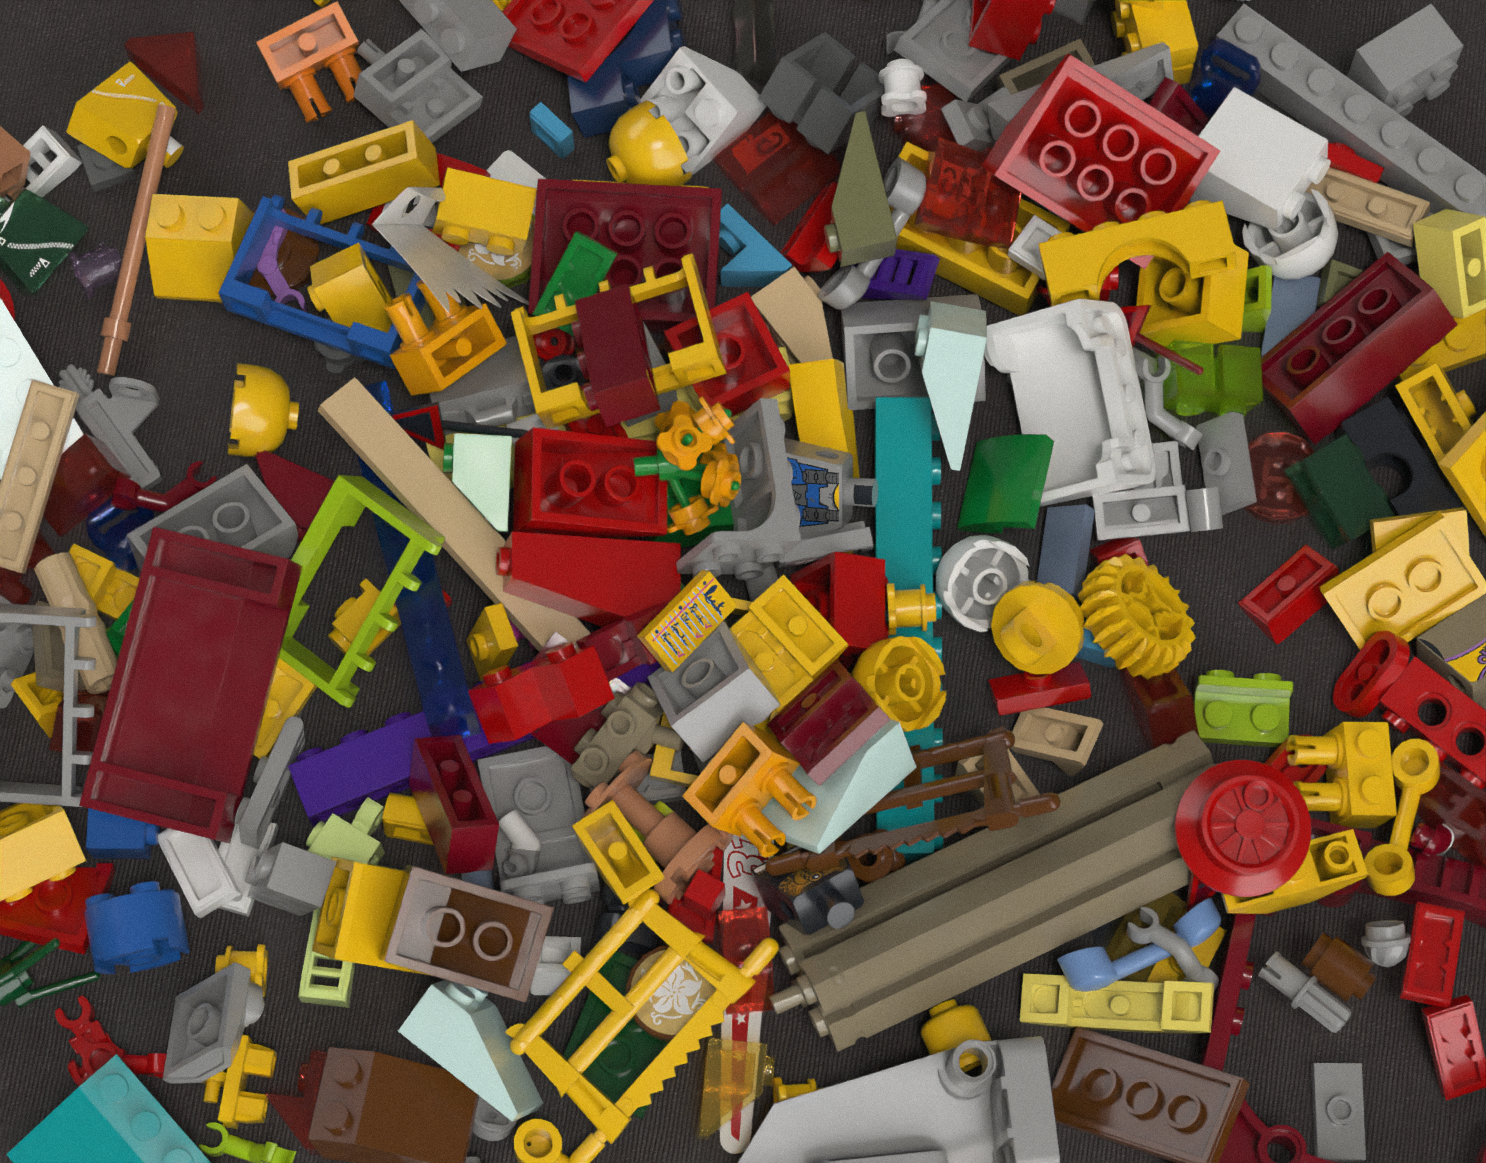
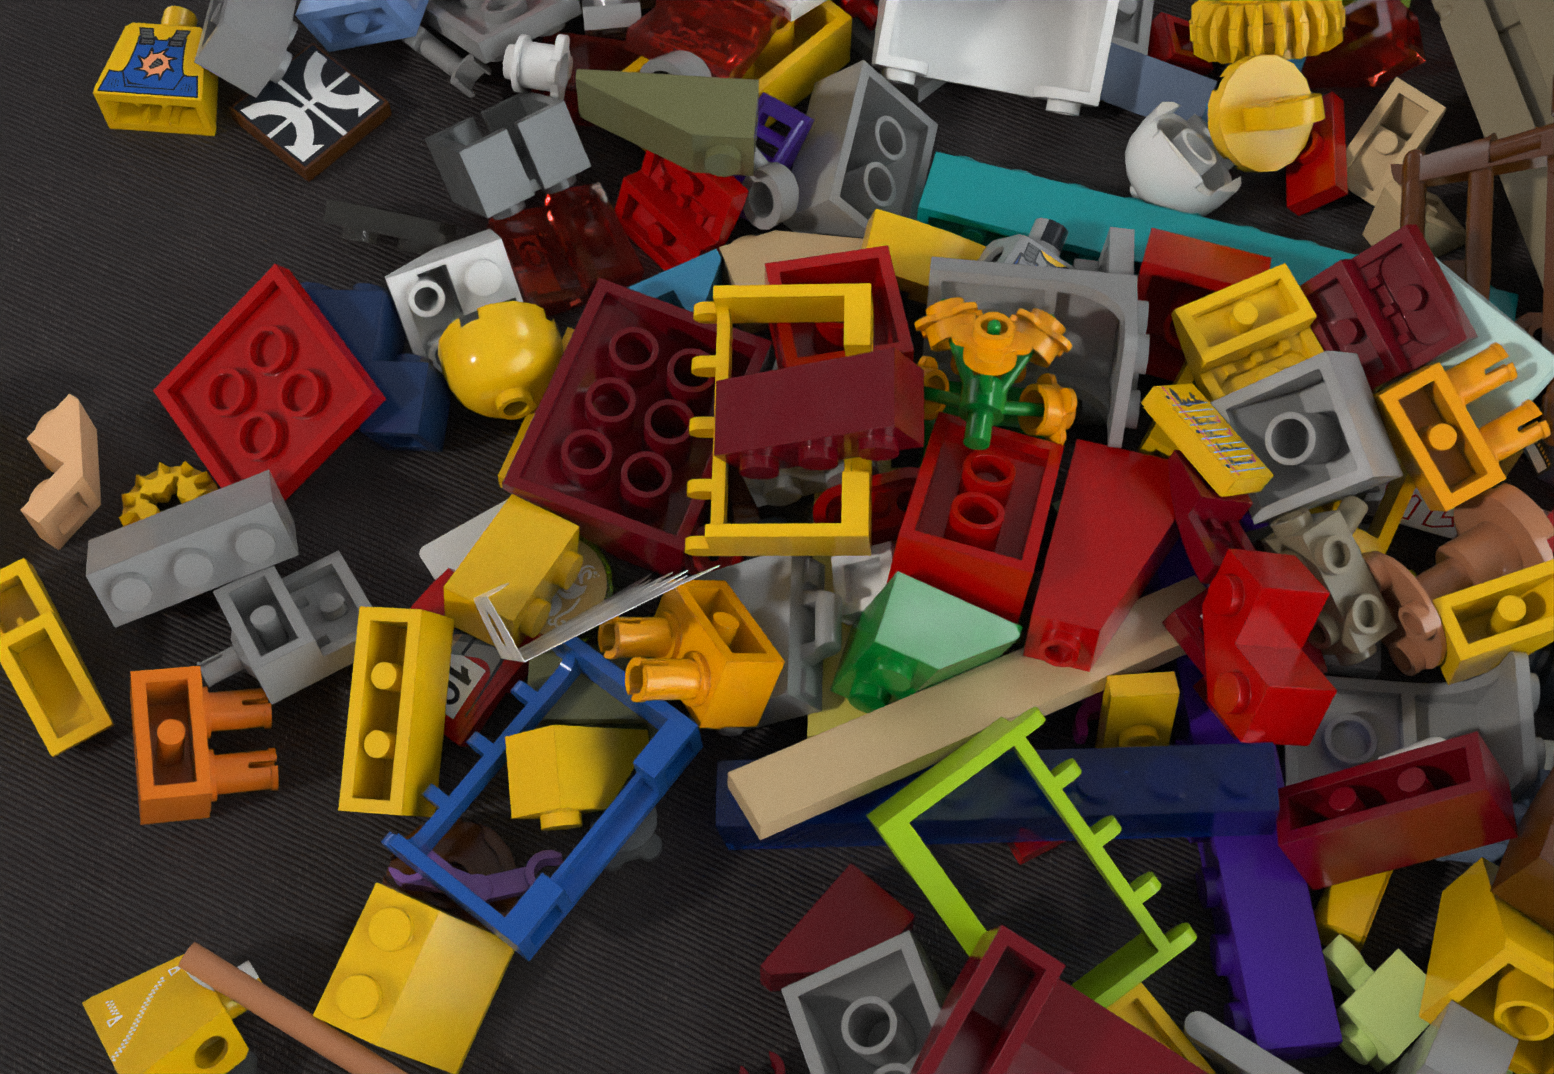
camera: 75 degrees left, 10 degrees down
clear red slope [124,32,204,115] -> none
yellow cylinder [228,363,299,457] -> none
yellow brick [327,578,403,655] -> none
black piece [388,401,528,450] -> none
dark azure tile [529,102,575,159] -> none
green plate [533,231,618,336] -> none
yellow cylinder [851,636,946,732] -> none
yellow brick [887,583,936,635] -> none
light aqua slope [914,301,987,471] -> none
green slope [957,434,1054,534] -> none

